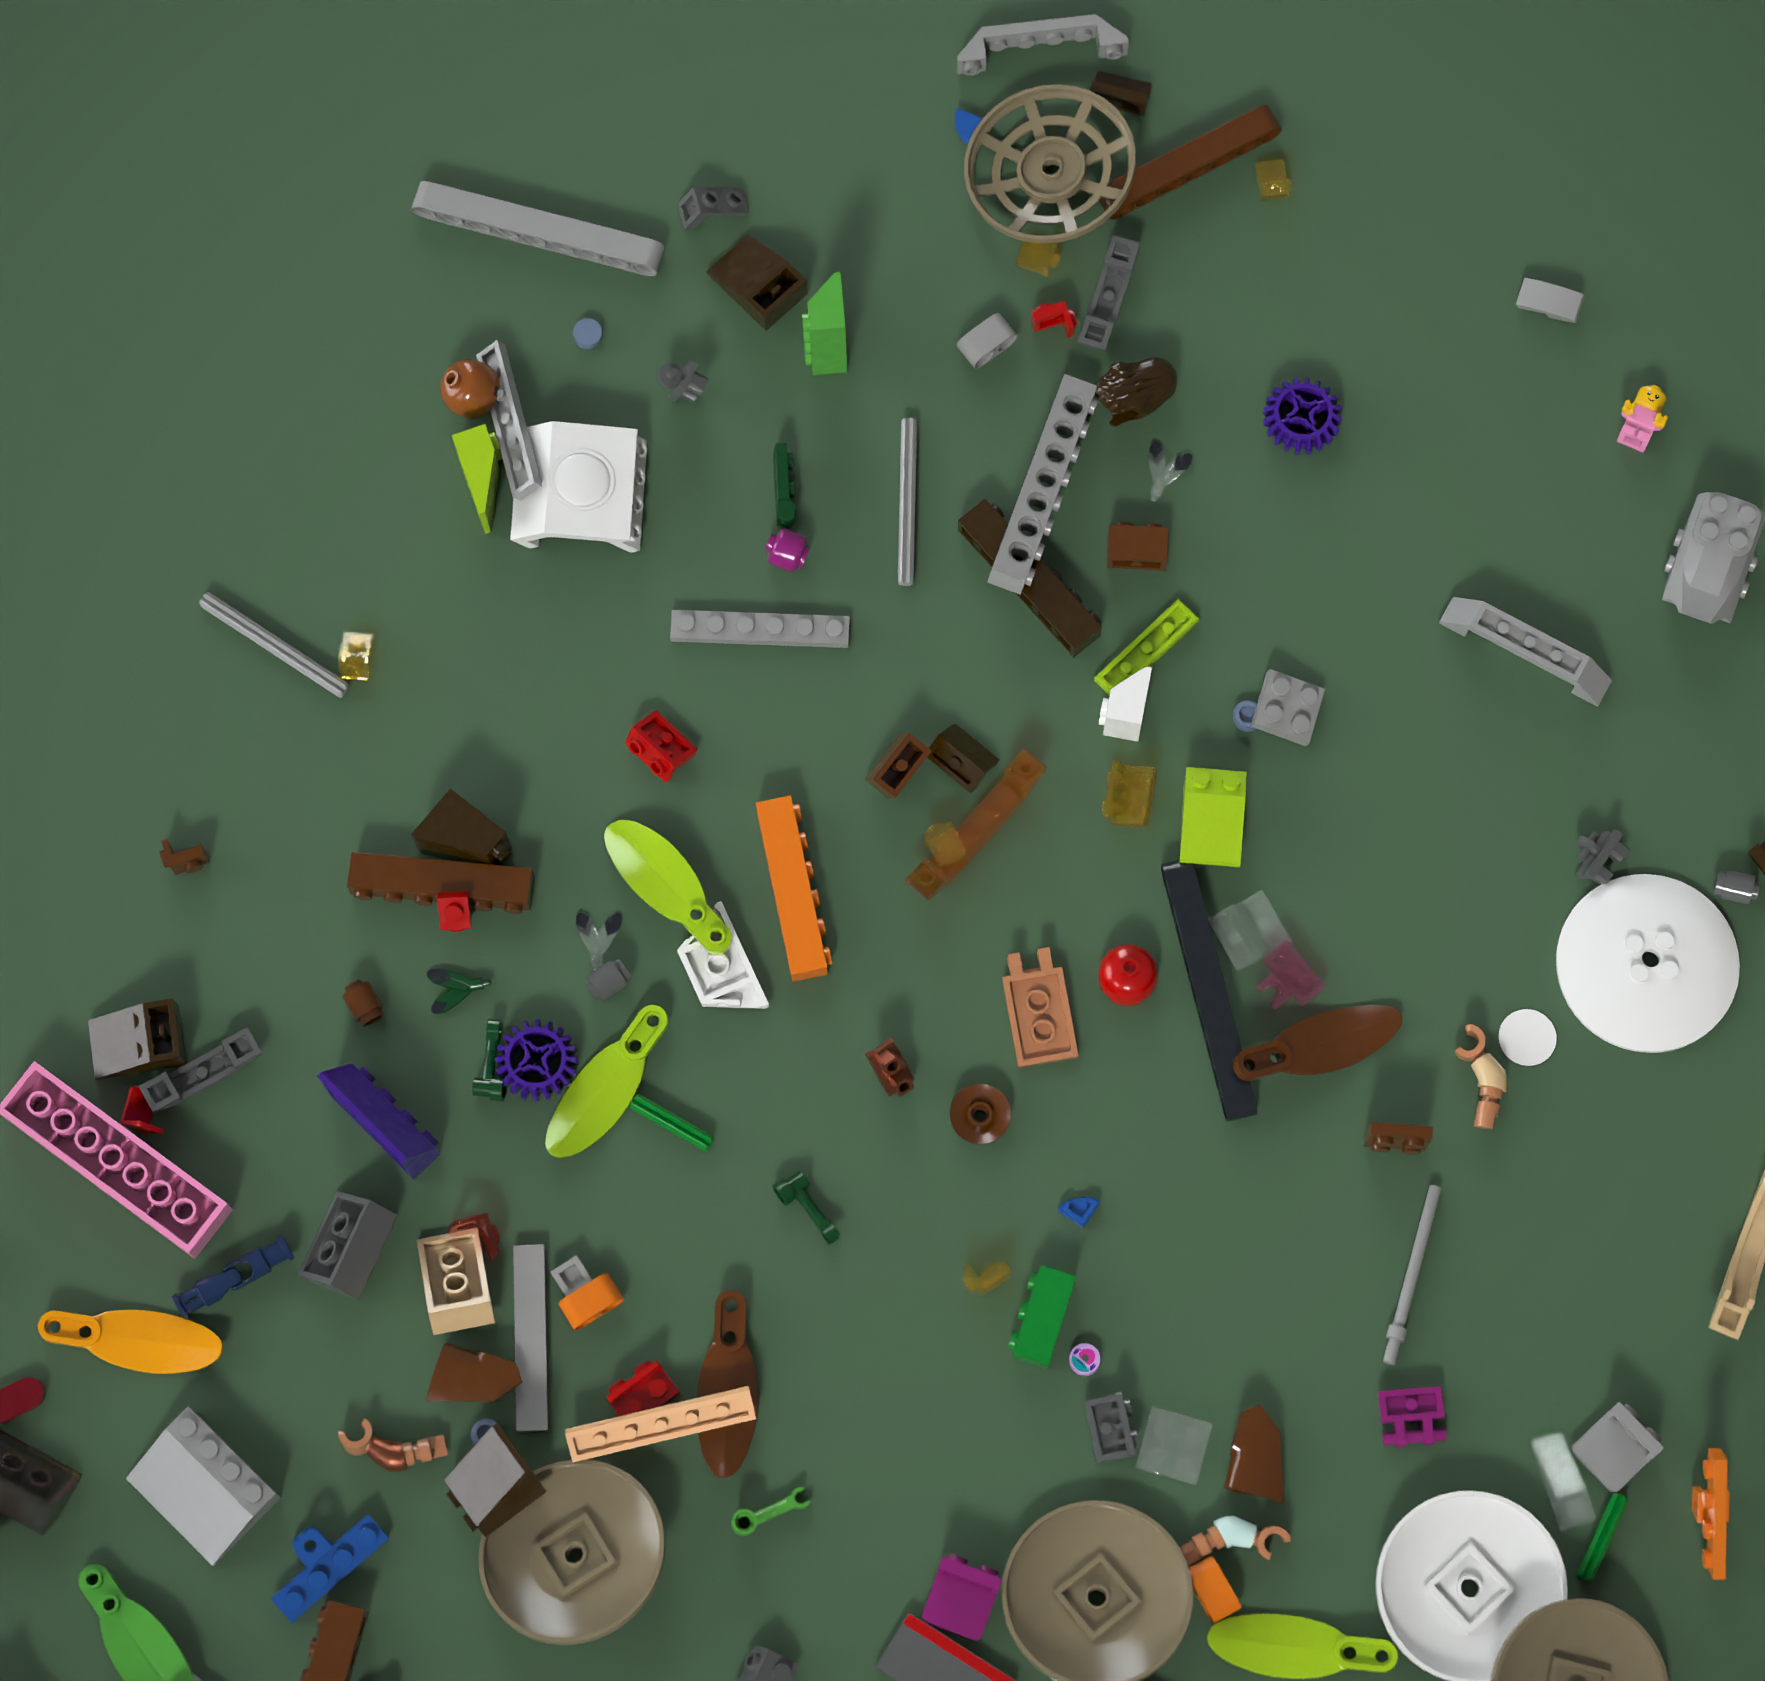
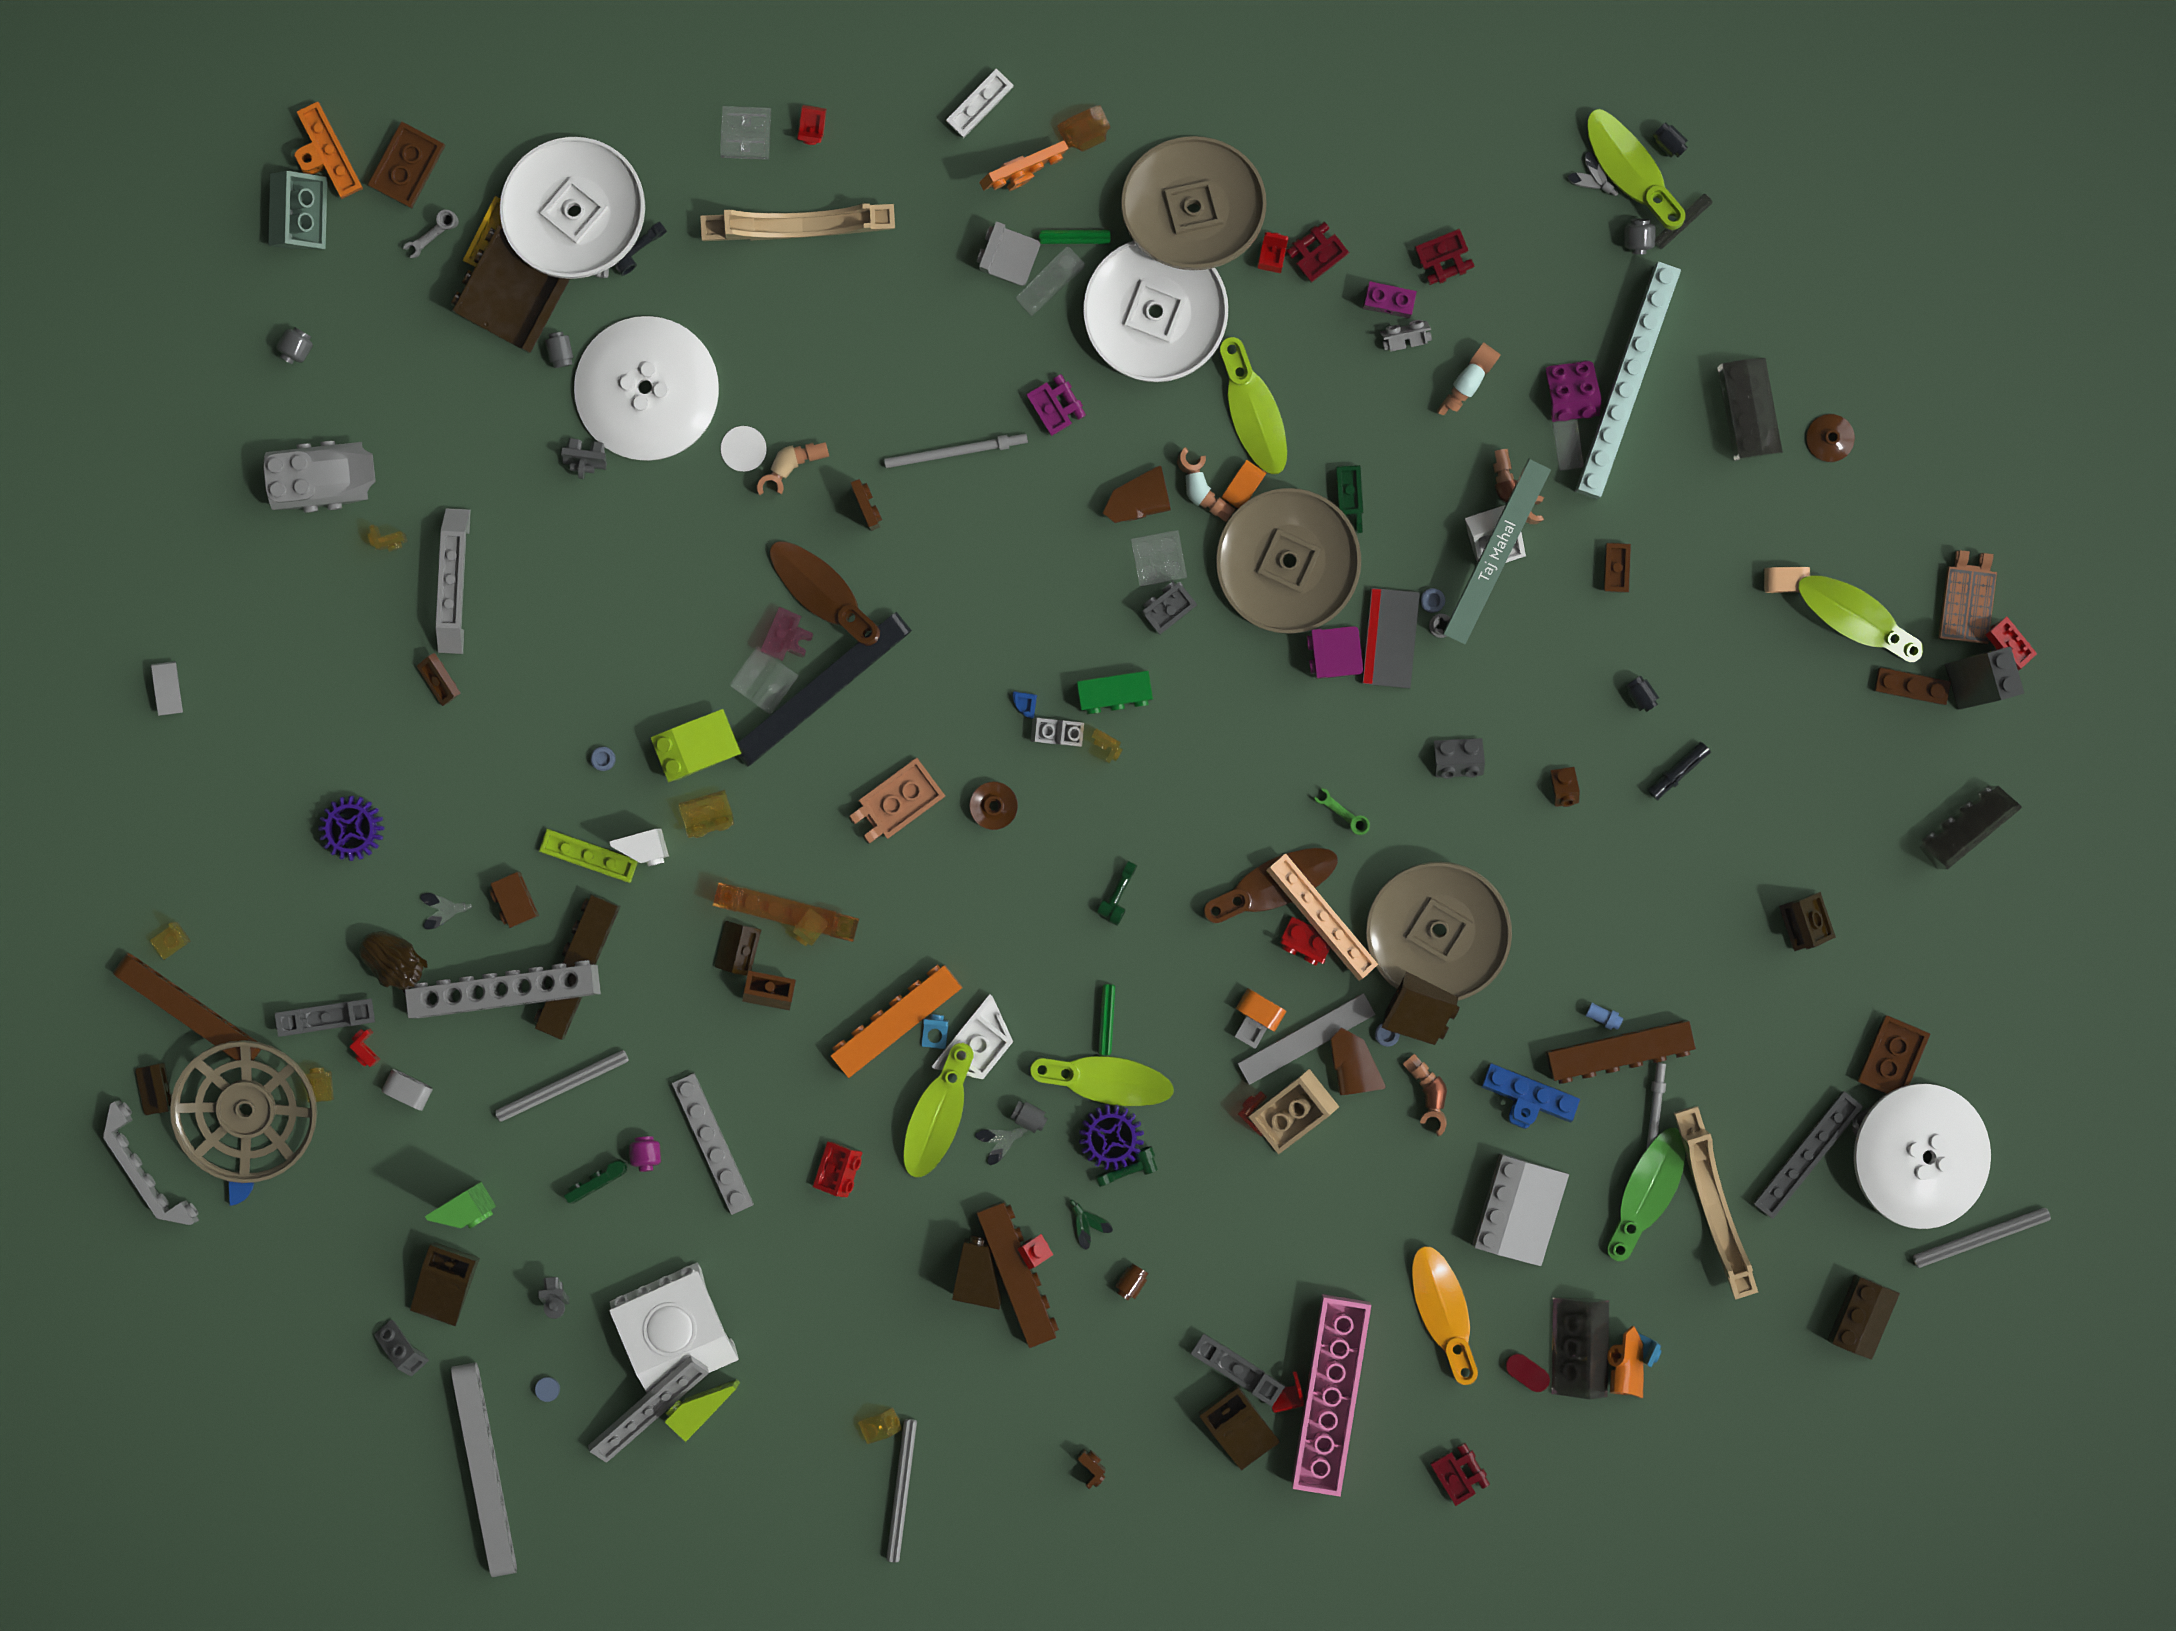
camera: 120 degrees left, 15 degrees up
dark blue piece [172,1234,295,1320] -> none
dark grey slope [297,1191,397,1300] -> none
dark purple slope [317,1063,440,1180] -> none
dark orange cylinder [440,359,499,419] -> none
copper hips [865,1037,915,1096] -> none
tile [1069,1343,1100,1376] -> none
red cylinder [1097,944,1159,1006] -> none
light grey plate [1251,669,1325,746] -> none
piece [1617,385,1668,453] -> none
none -> clear yellow bracket [367,525,408,551]
none -> reddish brown plate [417,653,461,706]
none -> dark azure bracket [922,1014,949,1049]
none -> light grey slope [1031,718,1084,747]
none -> clear orange slope [1057,105,1111,152]

